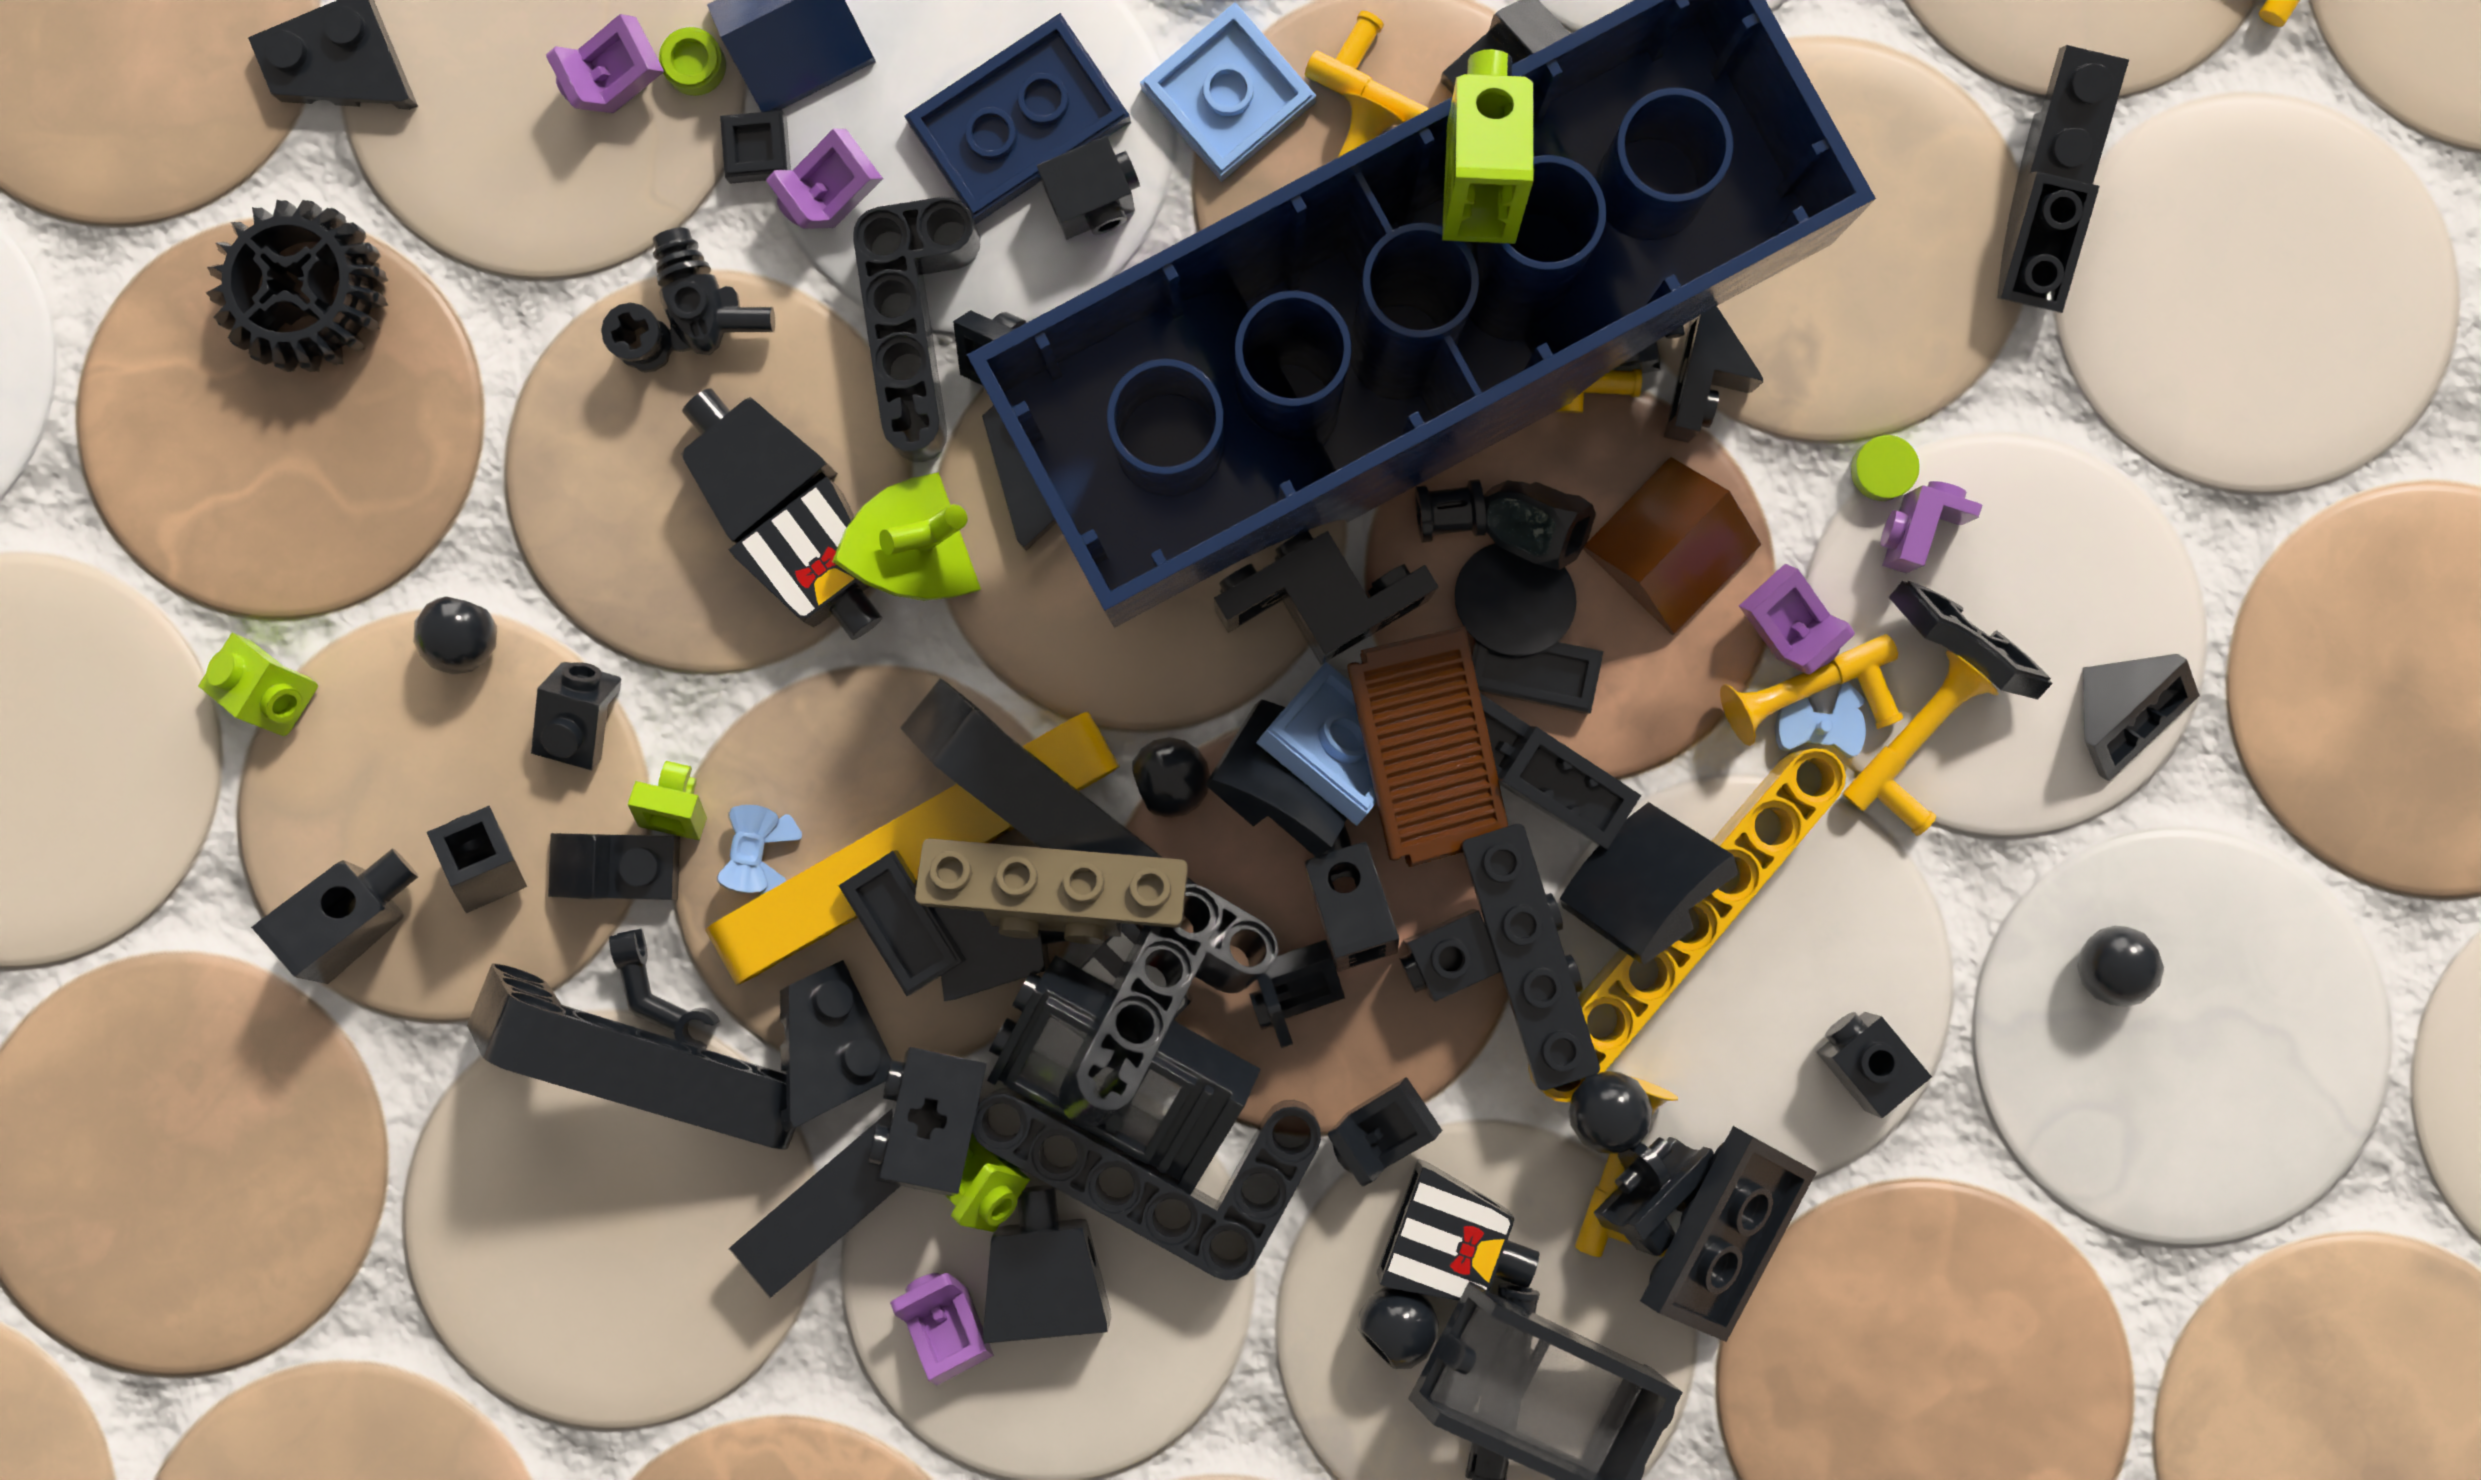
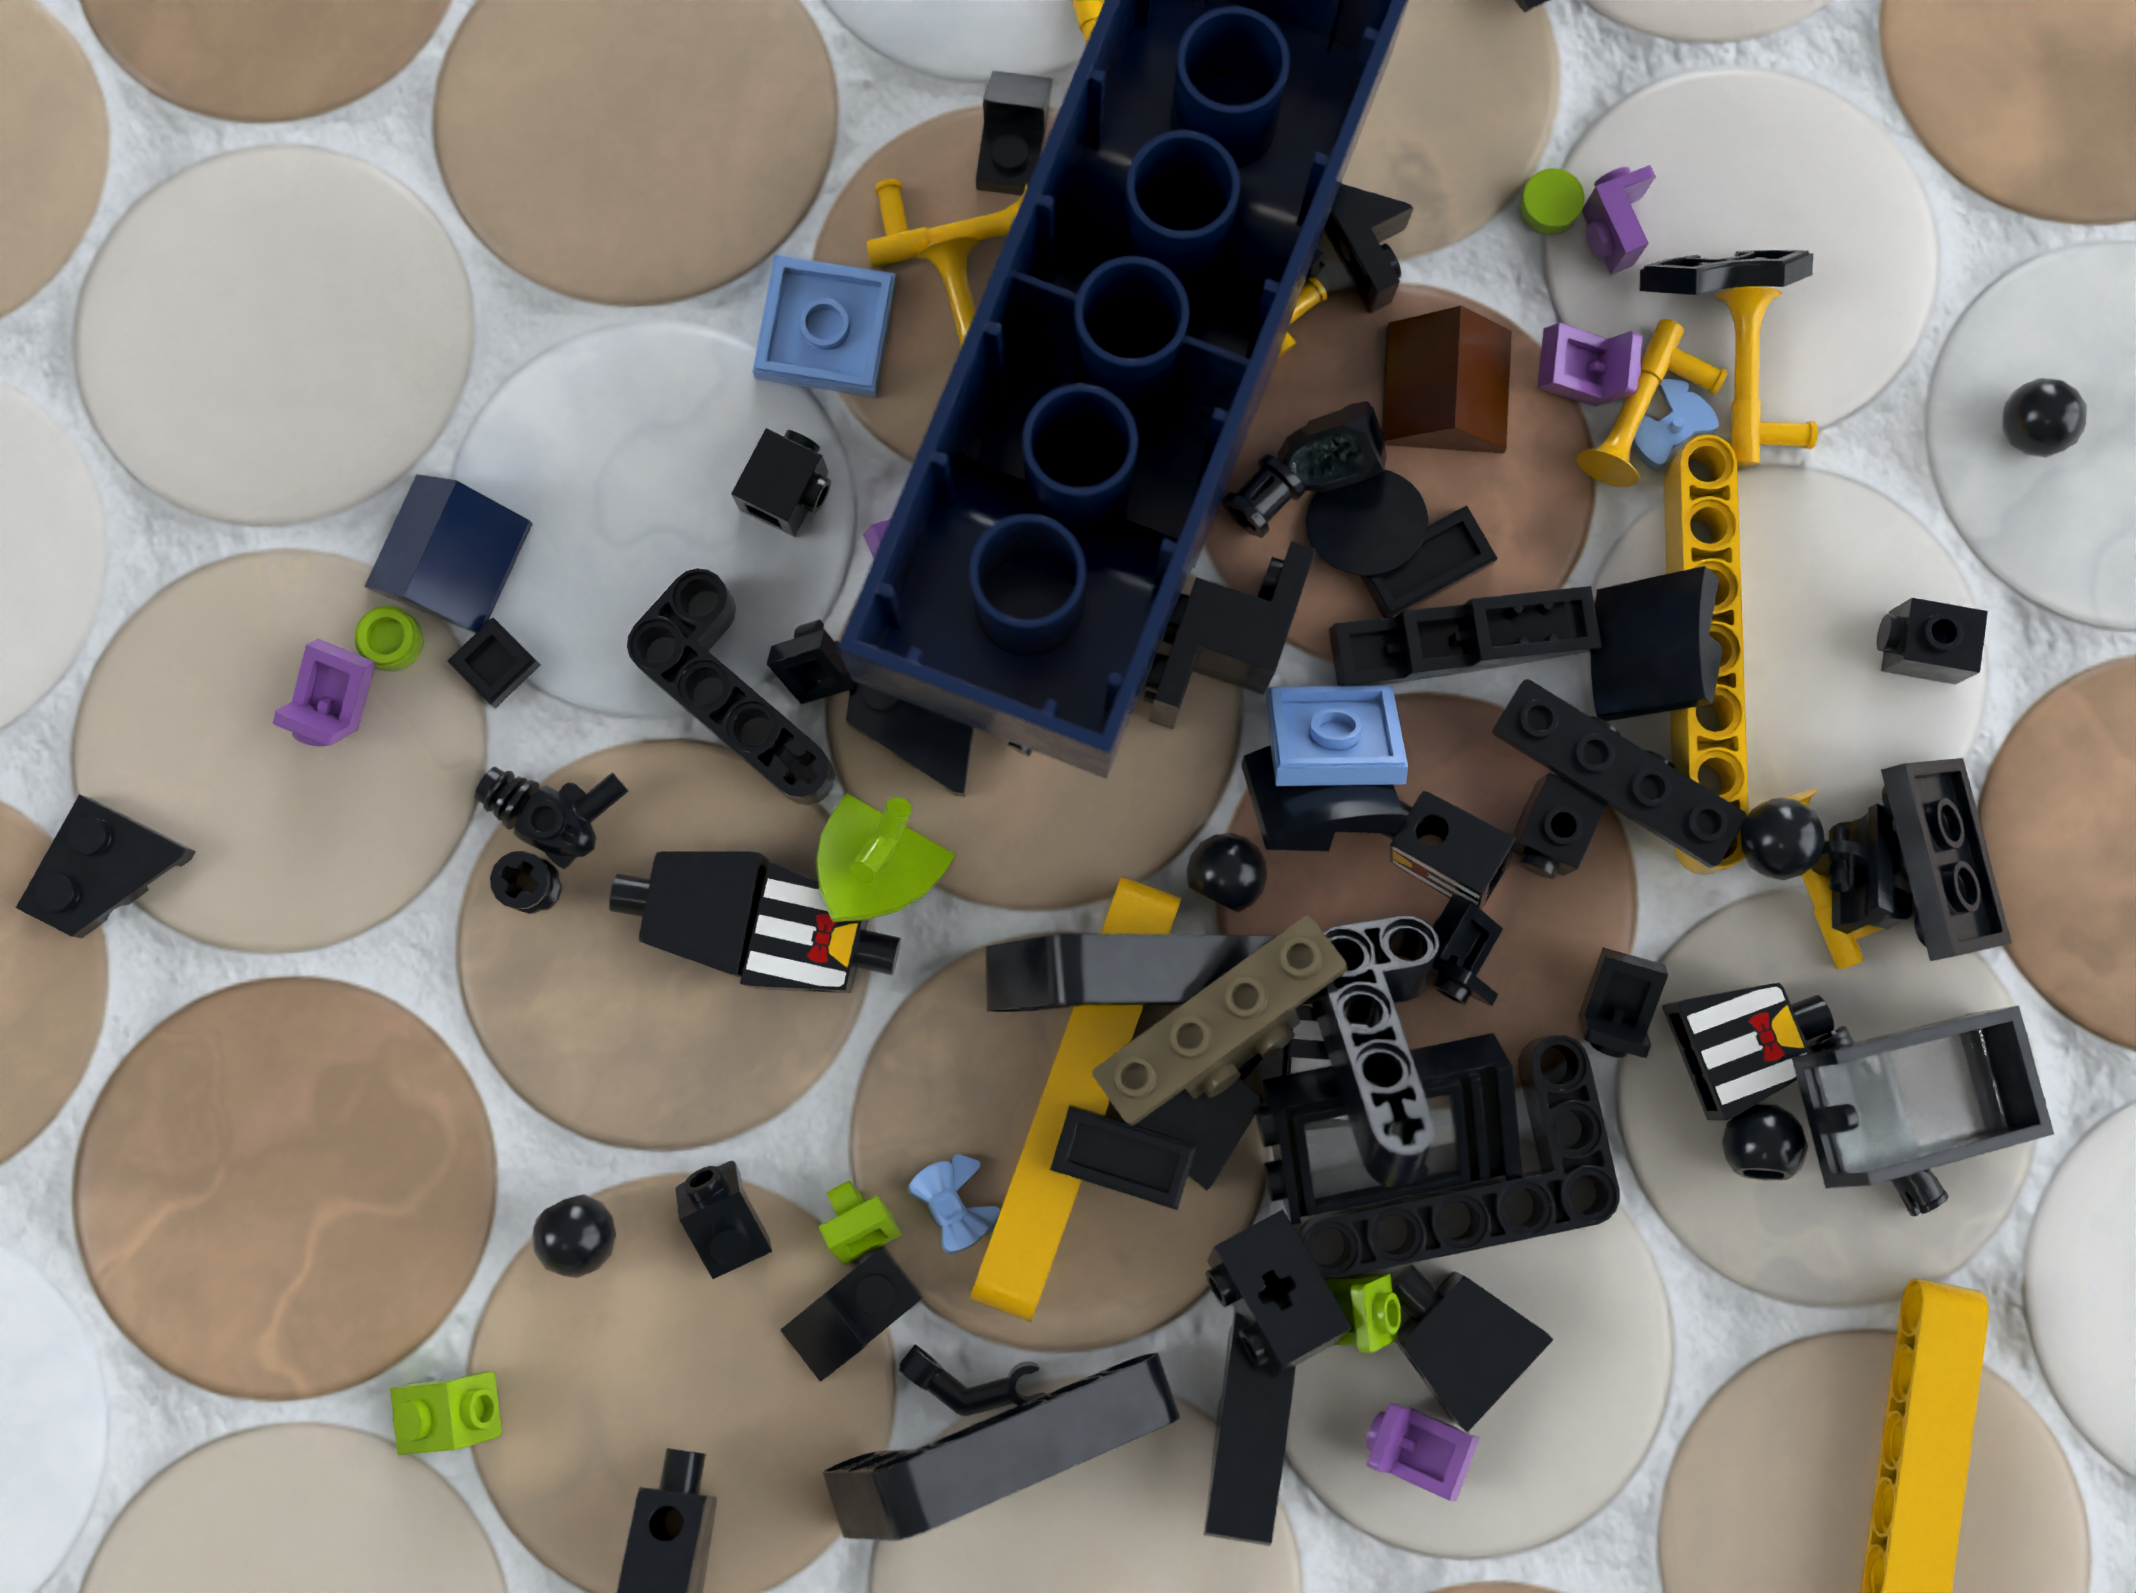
camera: 45 degrees left, 5 degrees down
black gear [206,199,388,372] -> none
black brick [427,806,527,913] -> none
medium lavender bracket [766,128,883,229] -> none
black wing [780,960,892,1132] -> none
dark blue tile [904,13,1131,224] -> none
reddish brown window [1347,626,1508,867] -> none
lime torso [1442,49,1533,244] -> none
black slope [2083,654,2200,781] -> none

